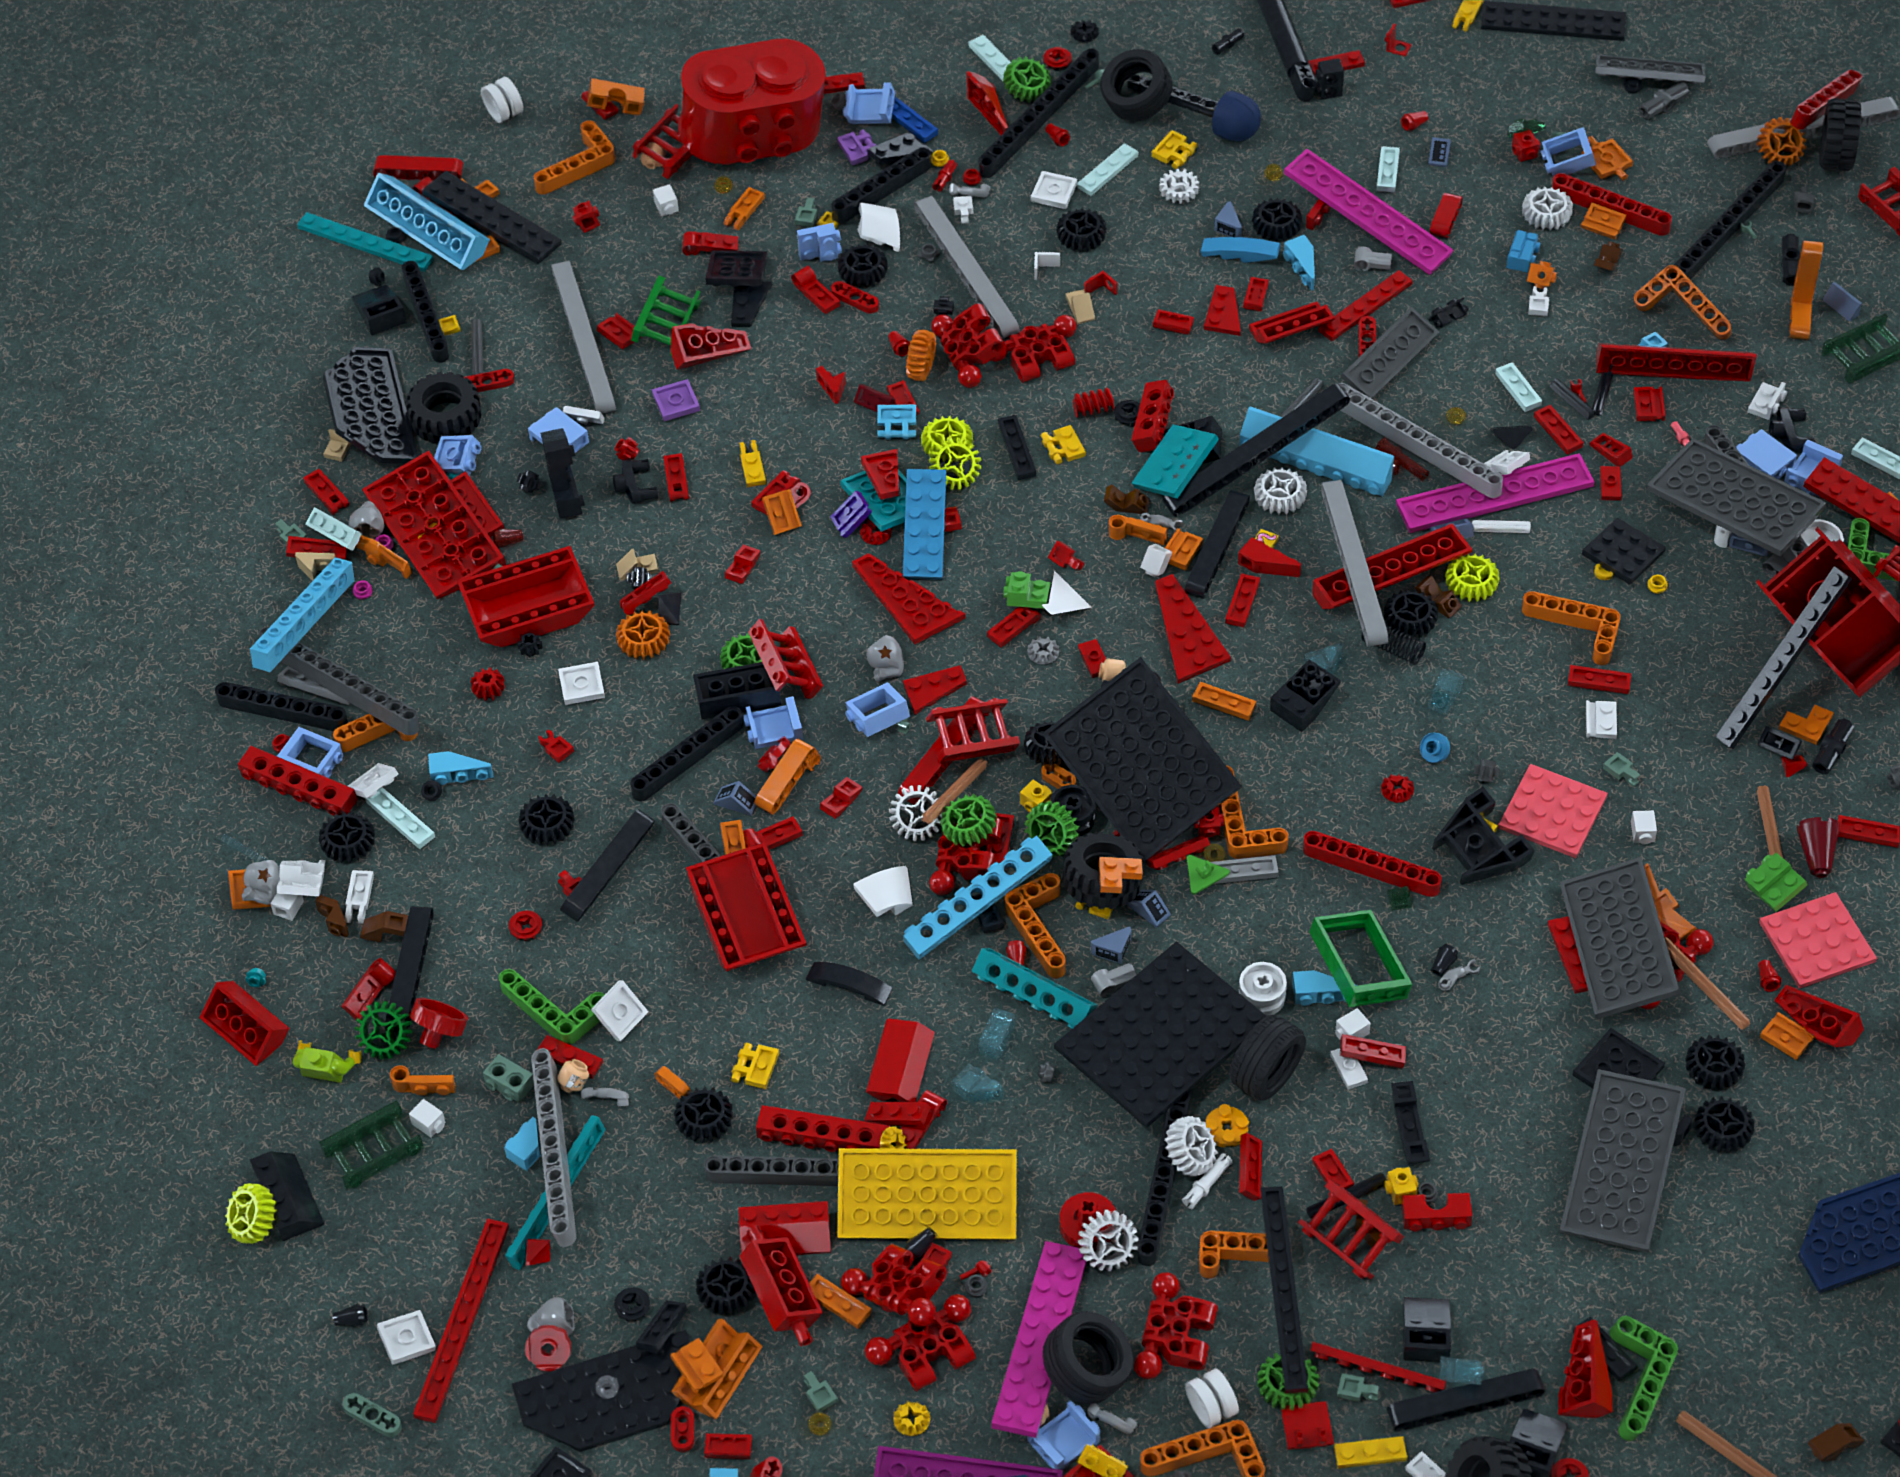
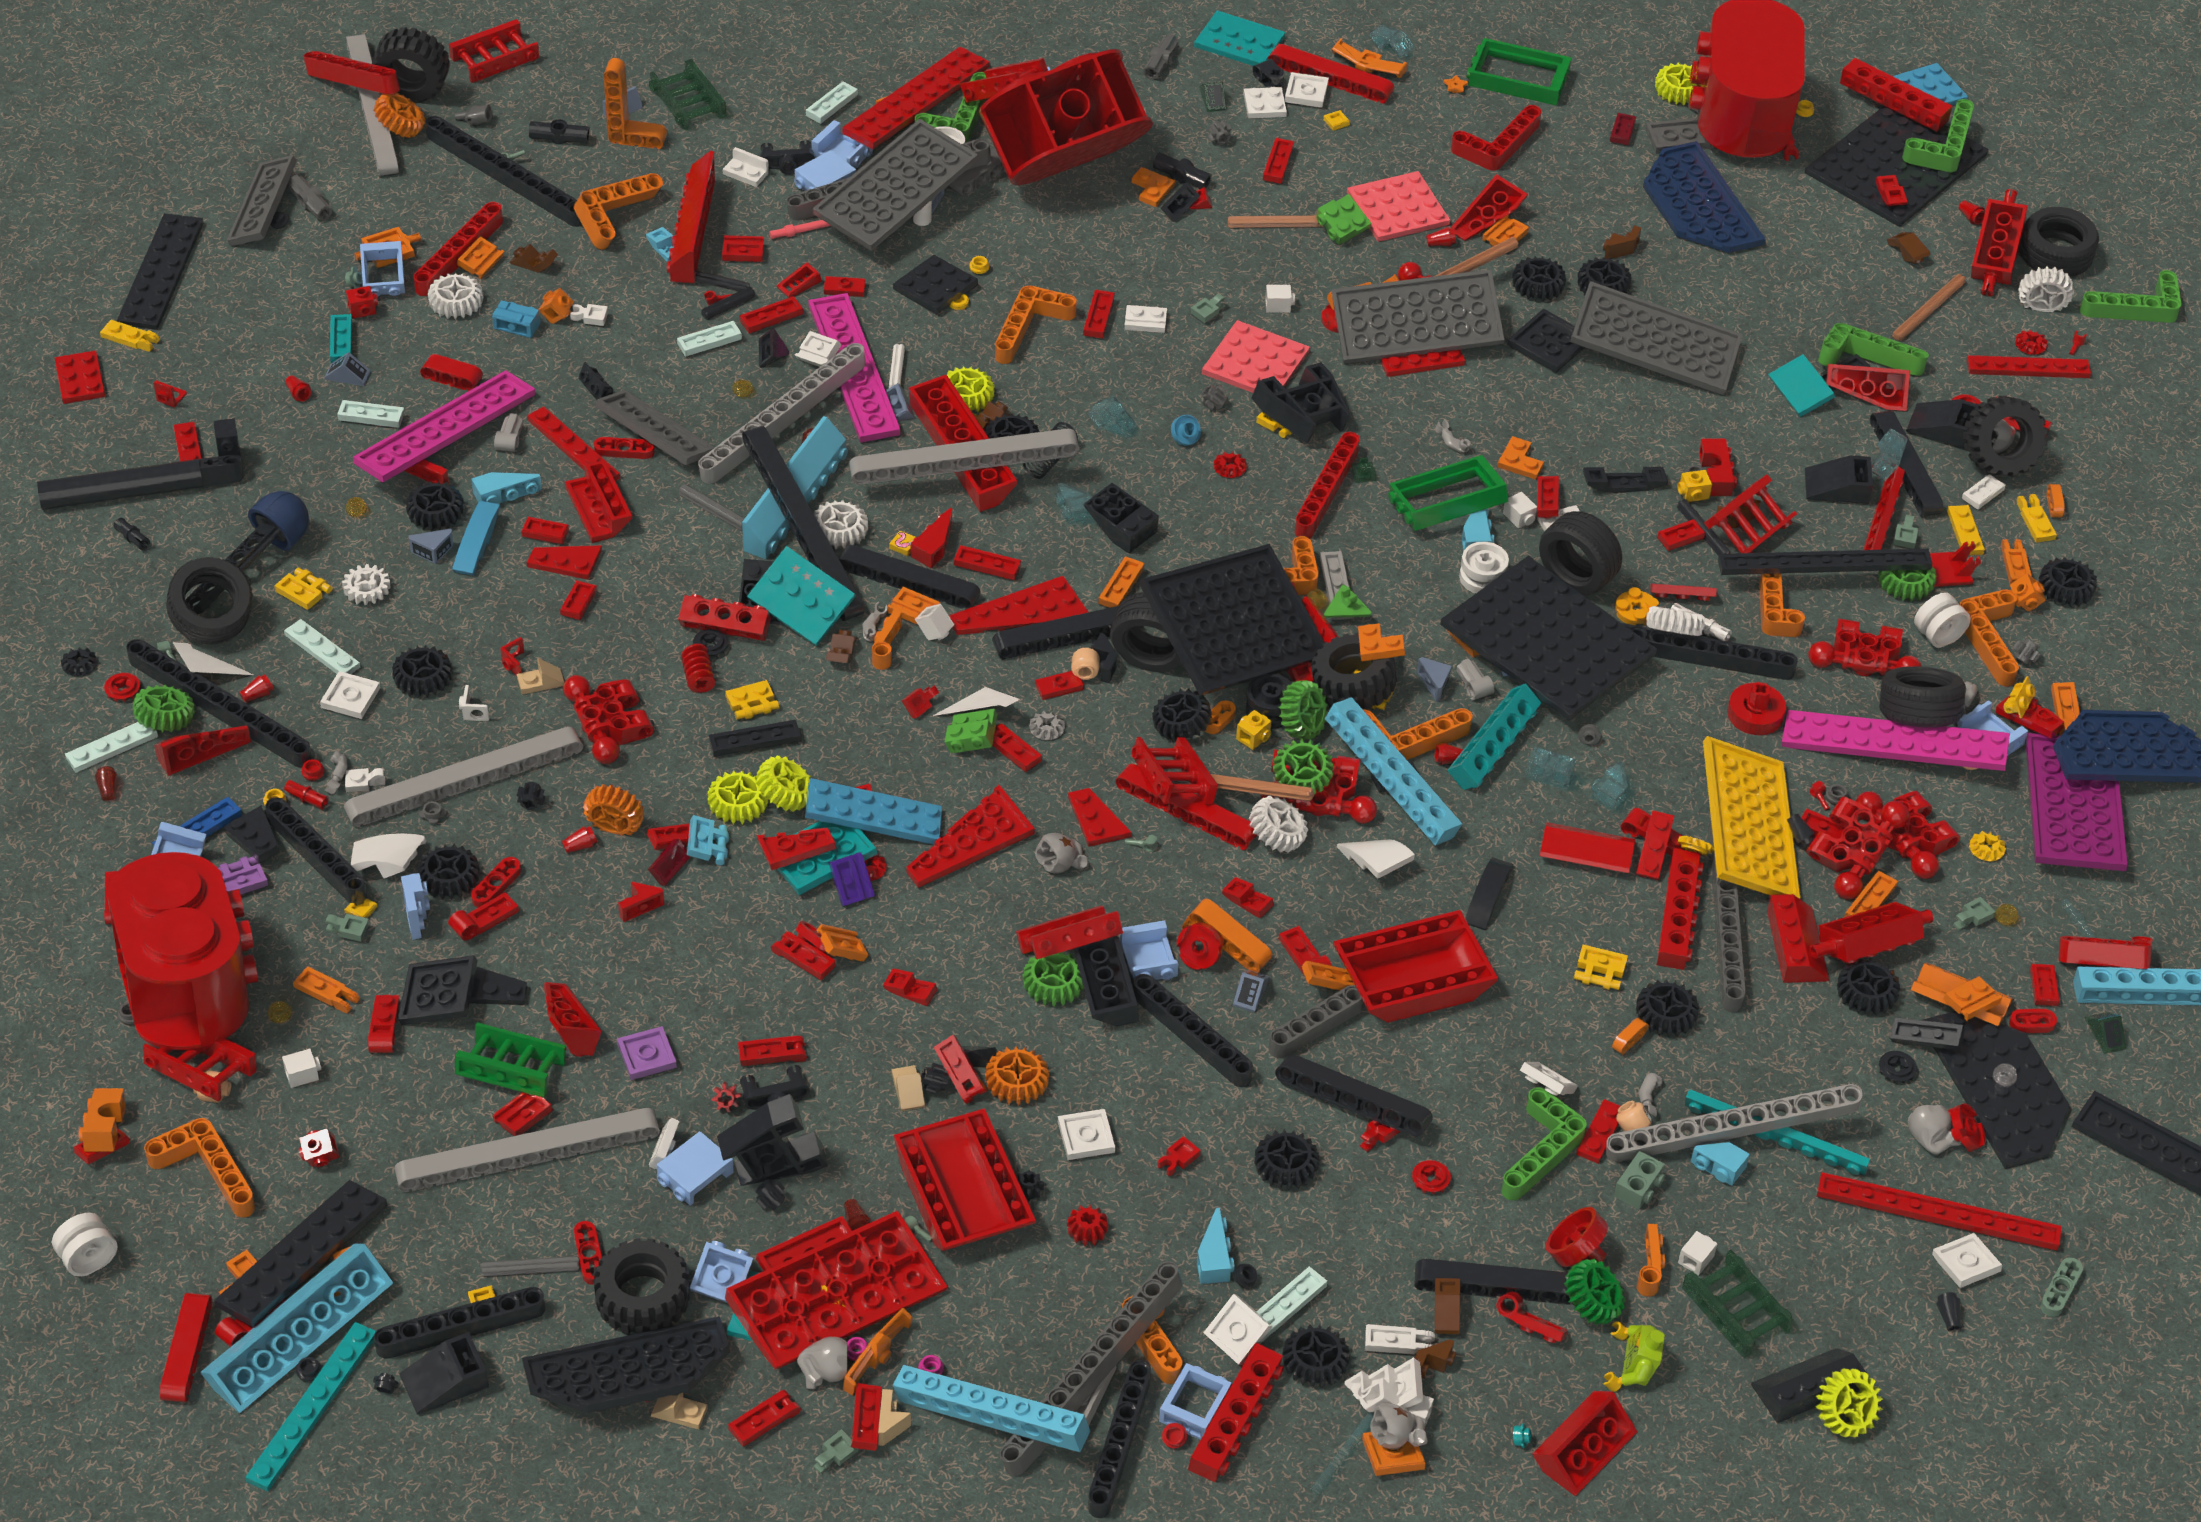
camera: 95 degrees left, 5 degrees down
light aqua plate [305,507,362,551] -> none
red slope [526,1239,551,1265] -> none
yellow hinge [739,440,766,487] -> none
light blue window [845,682,910,737] -> none
red connector [931,304,1005,388] -> none
white gear [1078,1210,1138,1271] -> none
clear red pin [1375,437,1429,481] -> none
black cone [1431,944,1458,977] -> none
clear green plate [1507,119,1546,138] -> none
plate [1715,566,1852,749] -> none
dark red cone [1796,817,1840,878] -> none
none -> clear red cone [94,766,117,801]
none -> white sticker [173,642,253,675]
none -> teal plate [330,314,352,363]
none -> black beam [992,606,1140,660]
none -> orange plate [1497,436,1544,480]
none -> reddish brown slope [1603,225,1642,259]
none -> teal tile [1768,354,1835,417]

